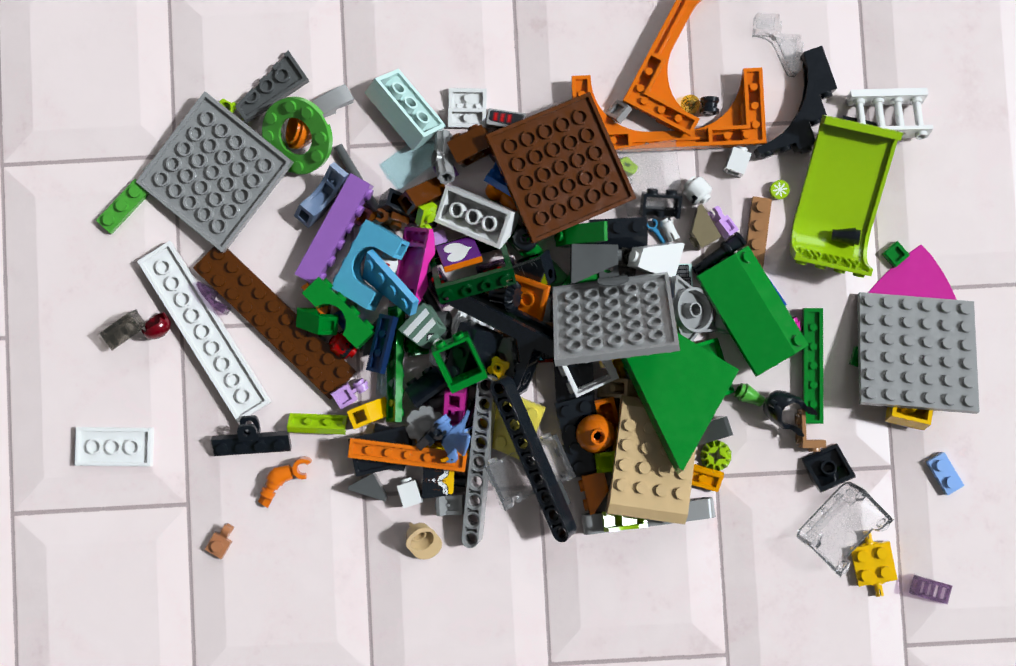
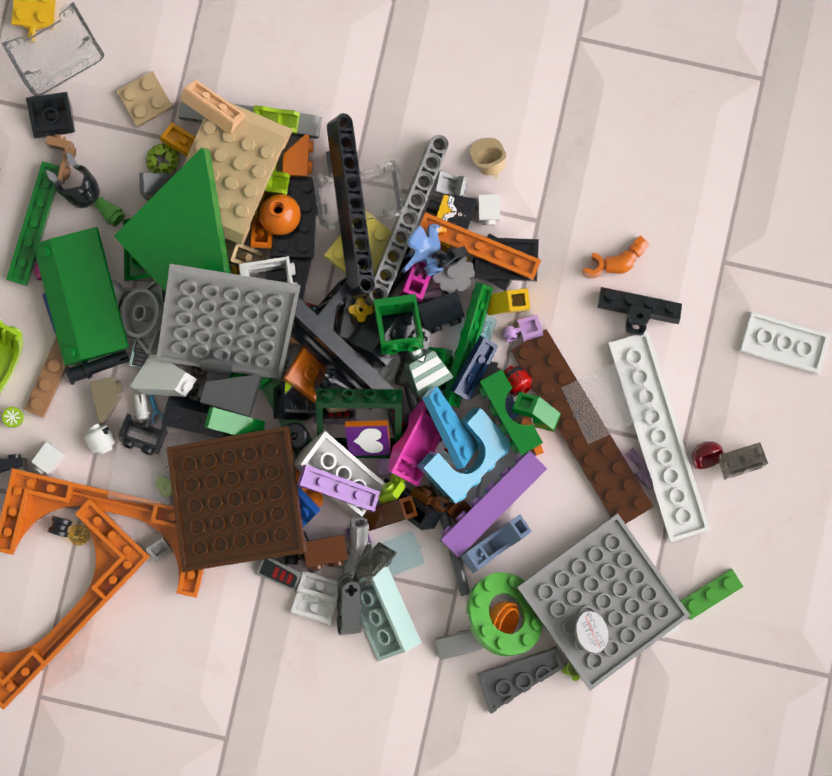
camera: 170 degrees left, 0 degrees up
nougat plate [205,523,234,559] -> none
lime plate [287,413,348,435] -> none
dark grey slope [348,472,388,501] -> none
lavender plate [708,206,739,240] -> none
none -> tan plate [117,71,173,128]
none -> light nougat slope [180,80,246,134]
none -> plate [297,465,380,512]
none -> dark grey piece [337,574,362,635]
none -> clear smoke hinge [353,542,397,586]
none -> clear piece [561,357,656,444]
none -> piece [574,611,608,654]

